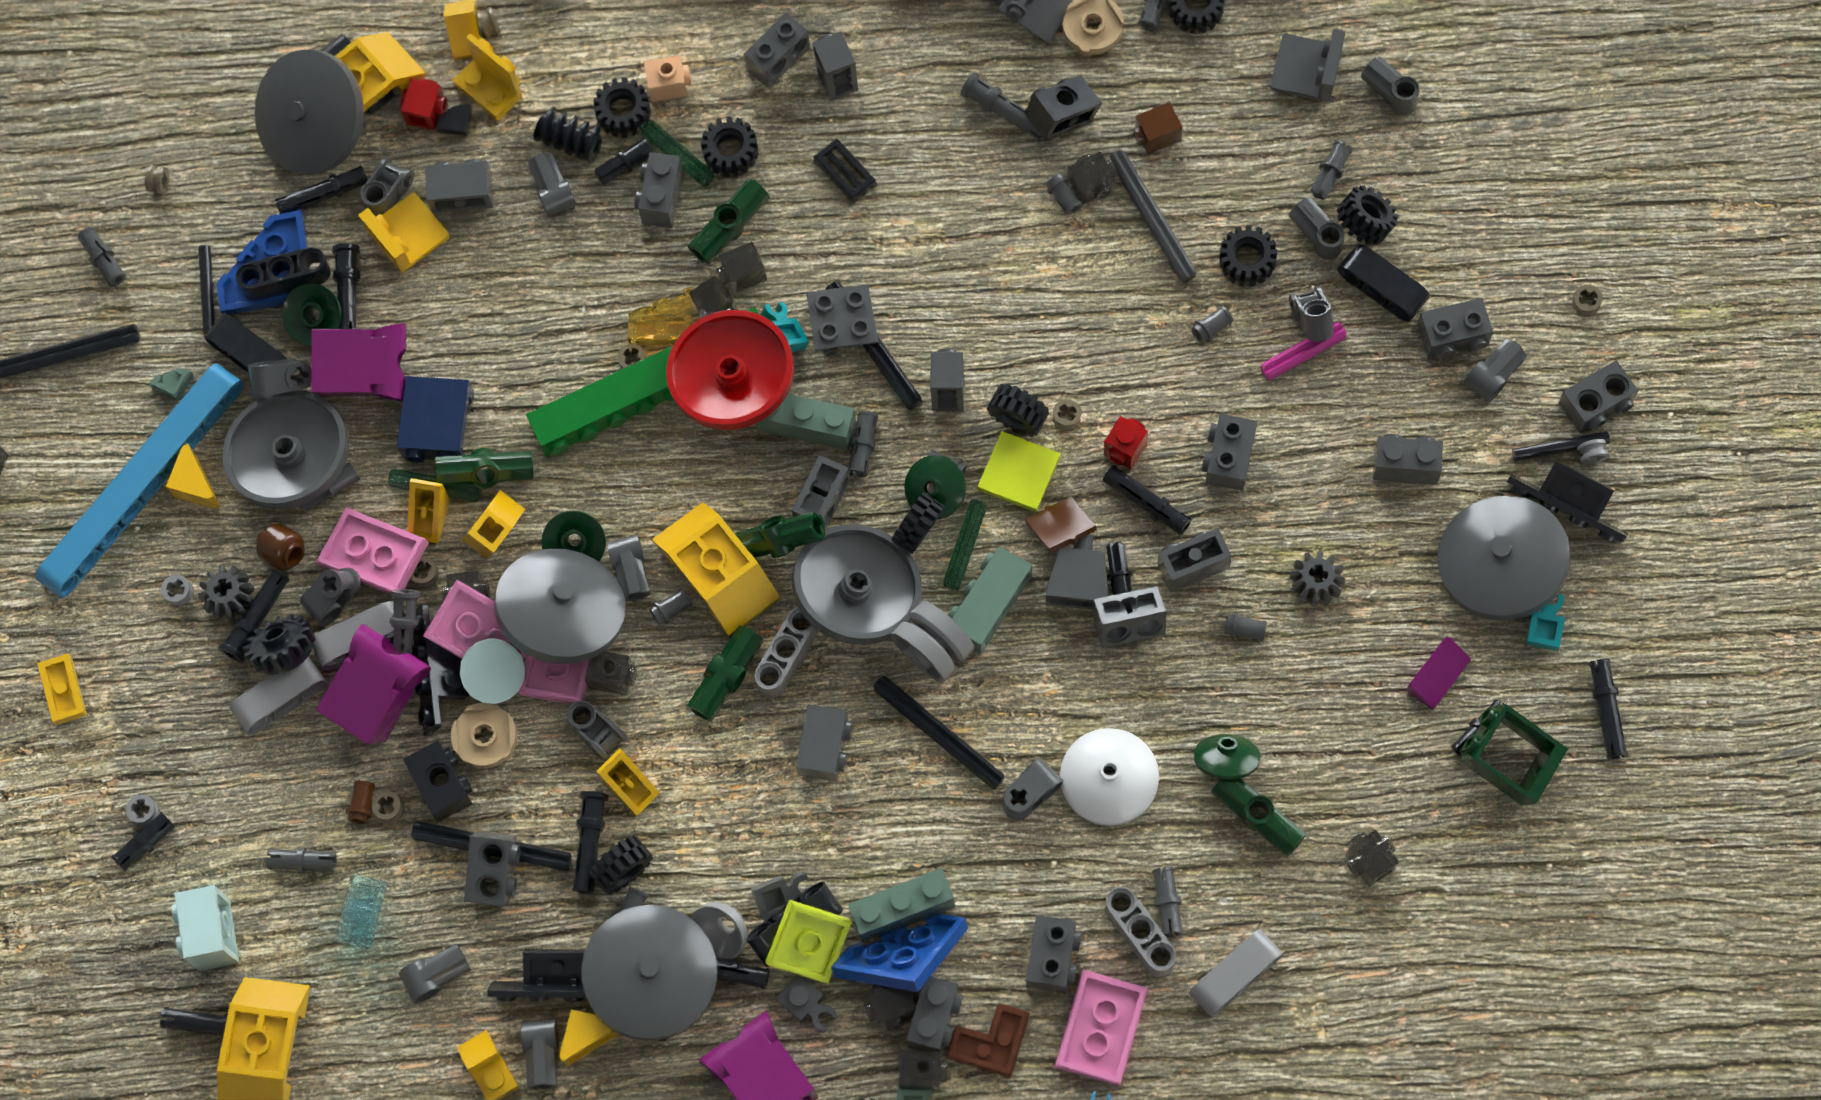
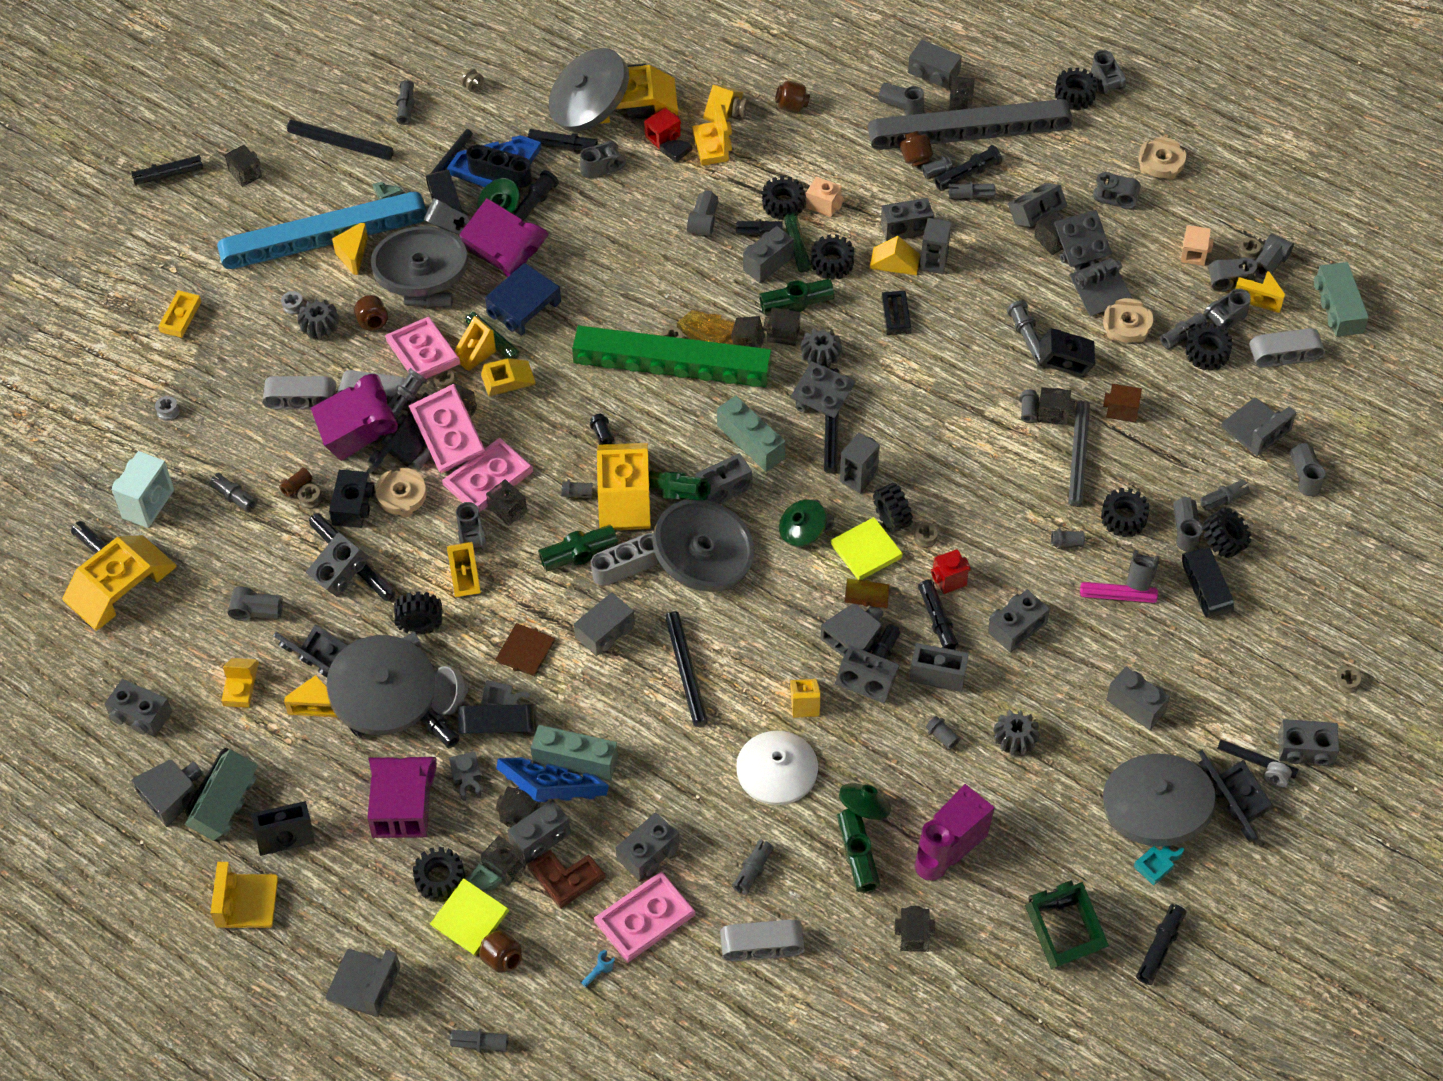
camera: 30 degrees right, 15 degrees down
black pin [111,812,175,872] -> none
black pin [218,569,290,663] -> none
black gear [243,614,316,675] -> none
dark grey piece [300,567,361,627] -> none
clear light blue brick [334,874,387,949] -> none
yellow bracket [358,192,450,273] -> none
dark grey brick [425,159,493,213] -> none
dark green piece [435,448,533,489] -> none
light aqua tile [460,639,525,704] -> none
dark grey dish [494,549,626,664] -> none
dark grey piece [521,1020,559,1089] -> none
black piece [533,106,602,164] -> none
dark green dish [541,511,606,562] -> none
black pin [572,791,609,894] -> none
dark grey piece [607,534,651,602] -> none
red dish [666,310,795,430] -> none
teal plate [761,302,809,352] -> none
neon yellow tile [765,900,852,984] -> none
dark grey pin [848,411,878,477] -> none
black tyre [891,492,945,554] -> none
light grey wheel [891,600,974,683] -> none
clear green axle [943,499,987,590] -> none
sand green brick [948,546,1032,654] -> none
dark grey piece [1003,757,1064,820] -> none
light grey beam [1106,887,1176,977] -> none
magenta slope [1406,636,1472,710] -> none
dark grey brick [1417,298,1493,359] -> none
dark grey piece [1464,338,1527,403] -> none
none -> reddish brown piece [496,623,555,677]
none -> black pin [589,413,615,445]
none -> yellow slope [790,679,820,718]
none -> dark grey gear [800,327,842,368]
none -> yellow slope [870,236,921,276]
none -> magenta piece [915,784,995,881]

